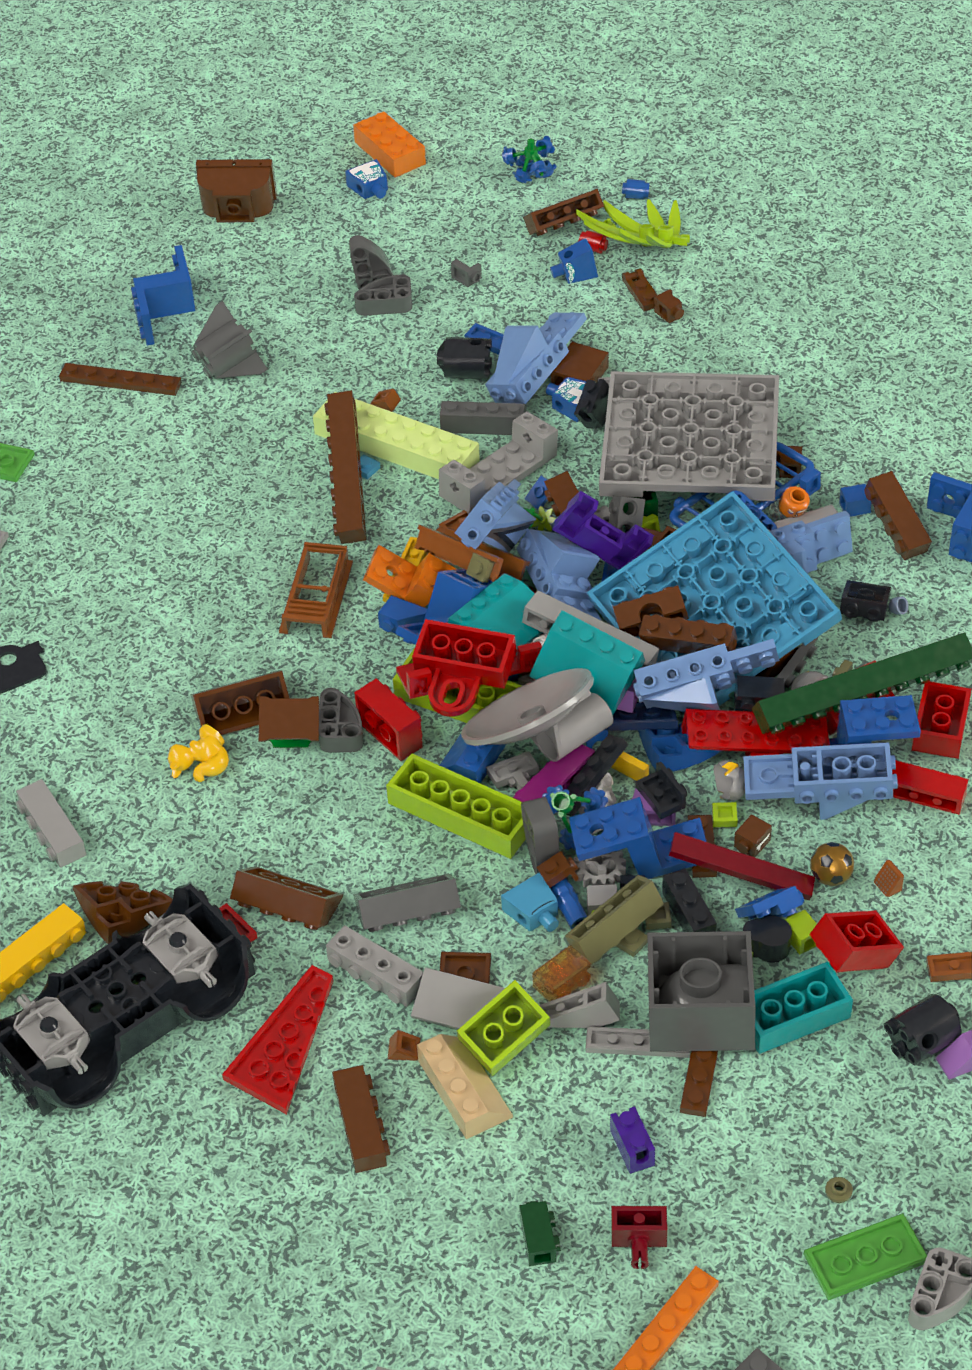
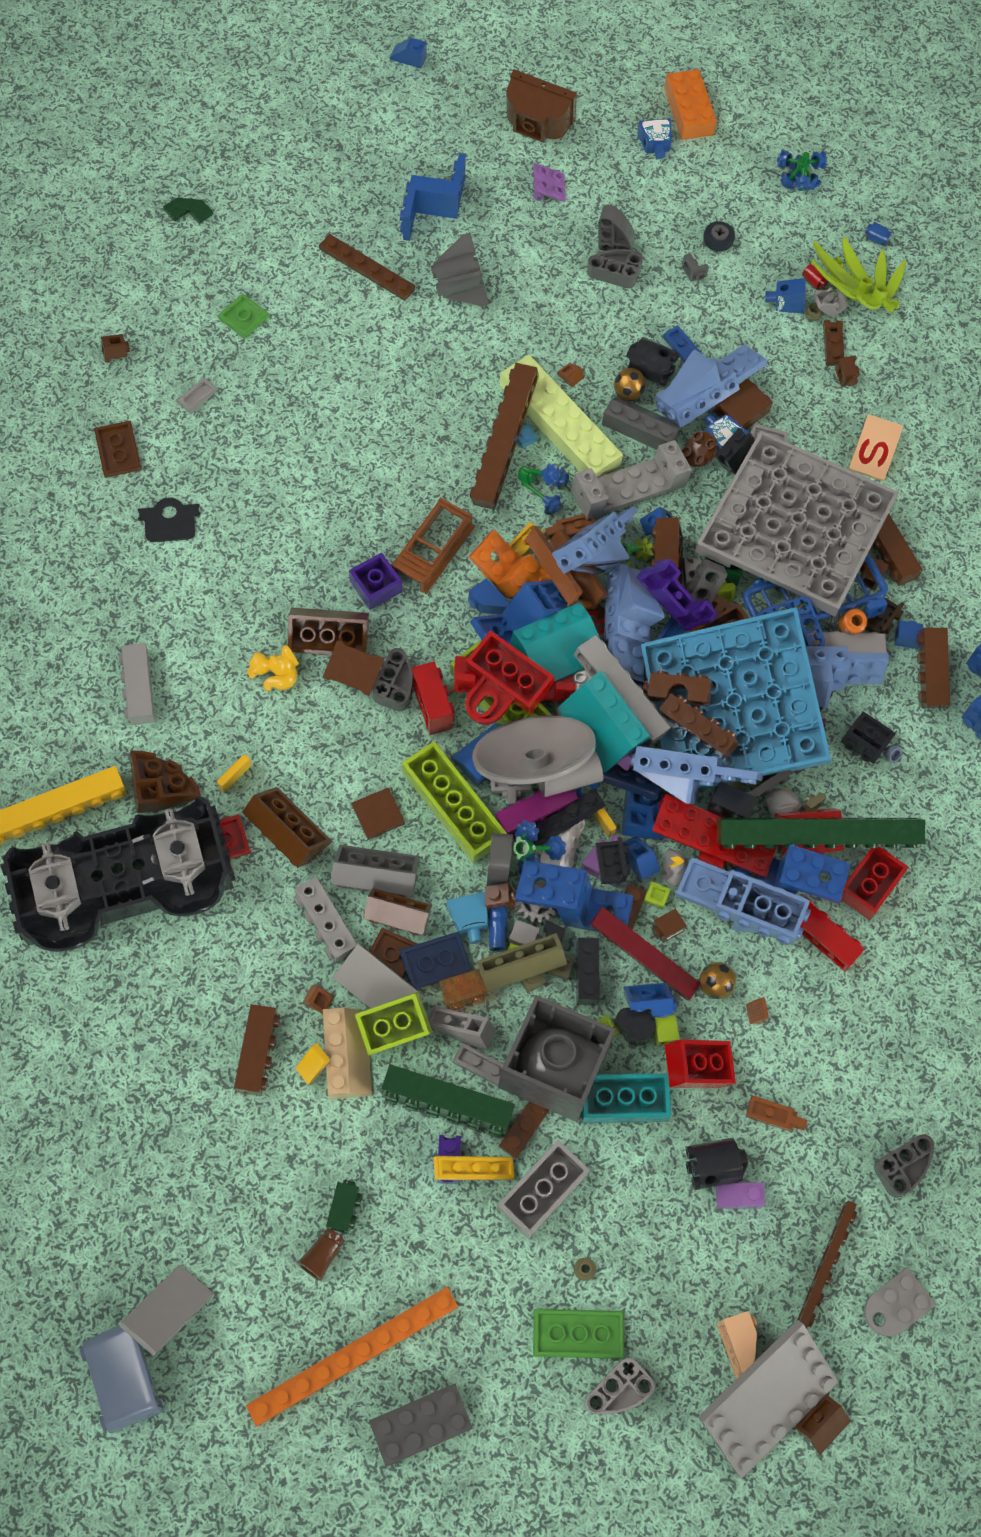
camera: 15 degrees right, 20 degrees up
red wing [222,965,333,1115] -> none
olive plate [466,553,495,583] -> none
reddish brown brick [523,188,604,237] -> none
dark red brick [611,1206,668,1269] -> none
none -> yellow tile [217,754,252,793]
none -> yellow tile [295,1043,330,1085]
none -> reddish brown plant [296,1228,345,1281]
none -> dark purple brick [349,552,402,610]
none -> reddish brown tile [351,788,405,840]
none -> brick [363,888,432,935]
none -> dark green brick [381,1064,515,1138]
none -> blue slope [389,37,427,69]
none -> dark blue tile [399,931,472,989]
none -> yellow tile [433,1156,515,1180]
none -> light grey brick [497,1140,590,1239]
none -> blue plant [518,463,569,515]
none -> medium lavender hinge [533,163,566,201]
none -> pearl gold piece [613,368,646,401]
none -> blue slope [623,837,660,880]
none -> reddish brown dish [682,431,718,467]
none -> black wheel [703,221,735,252]
none -> olive plate [805,303,823,321]
none -> light grey hand [813,288,849,316]
none -> light nougat slope [848,414,903,481]
none -> dark brown bracket [865,597,905,635]
none -> reddish brown brick [872,514,923,586]

